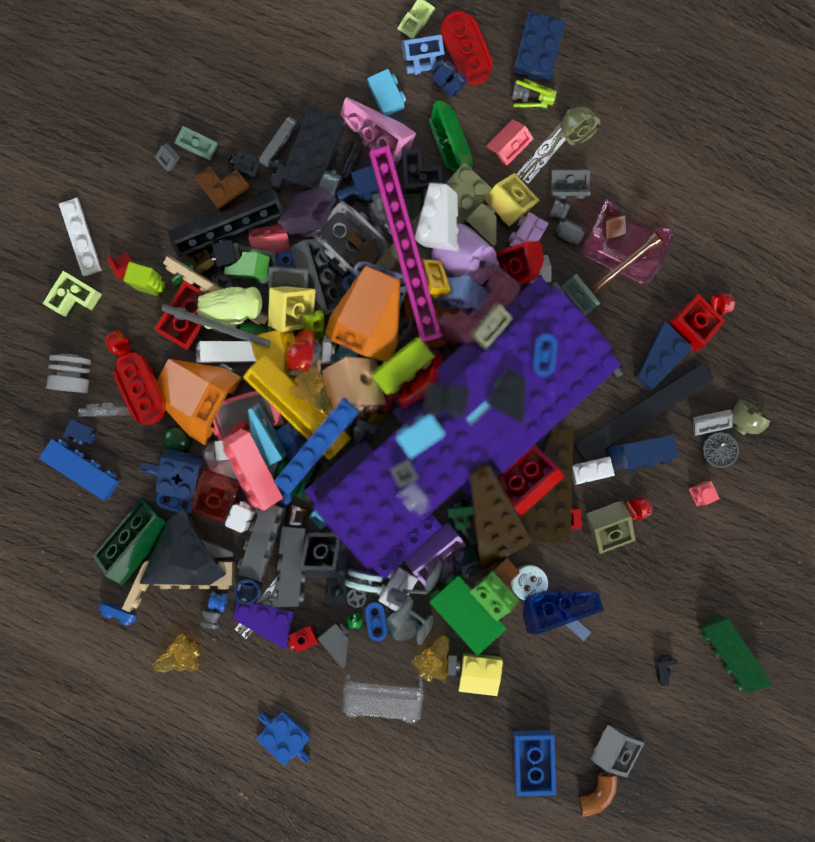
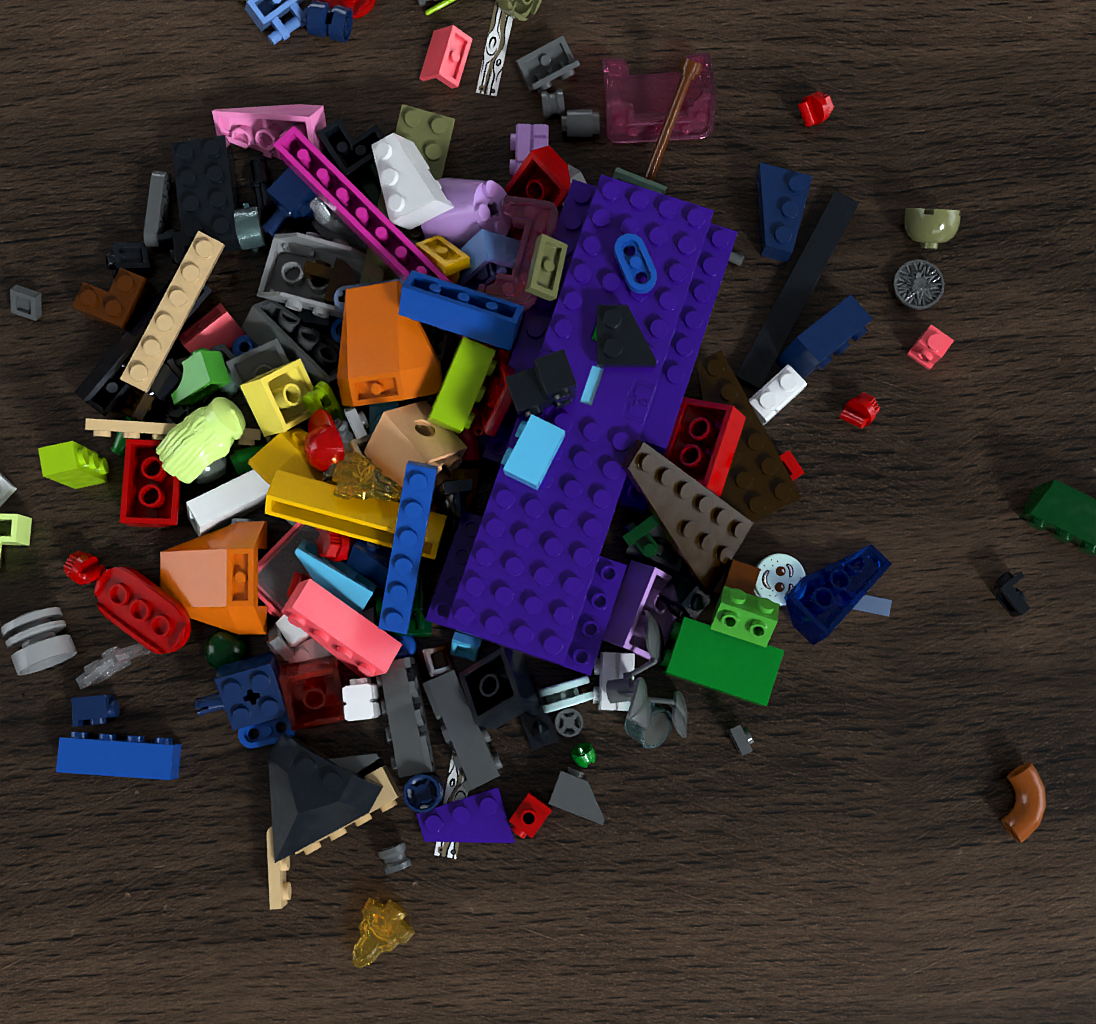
camera: 25 degrees left, 5 degrees down
dark green slope [92,498,167,585] -> none
blue plate [98,602,137,625] -> none
red panel [107,253,133,281] -> none
dark grey bar [162,304,271,348] -> none
sand green plate [174,126,218,161] -> none
blue wheel [208,591,228,613] -> none
blue plate [256,710,311,766] -> none
clear purple brick [278,187,337,239] -> none
clear windscreen [342,674,424,723] -> none
blue plate [365,602,388,641] -> none
medium azure brick [367,69,406,116] -> none
dark grey plate [390,460,418,488] -> none
clear brick [398,482,430,516] -> none
clear yellow rock [411,635,449,682] -> none
green brick [429,101,473,172] -> none
light yellow slope [458,652,503,696] -> none
olive slope [465,203,496,249] -> none
light yellow slope [484,173,540,226] -> none
blue brick [513,730,556,796] -> none
olive slope [586,501,636,554] -> none
dark grey slope [590,725,645,777] -> none
reddish brown slope [606,215,626,239] -> none
red slope [668,294,726,352] -> none
light grey plate [693,409,733,436] -> none
none -> tan plate [120,231,225,393]
none -> red piece [316,530,358,562]
none -> blue brick [398,270,524,351]

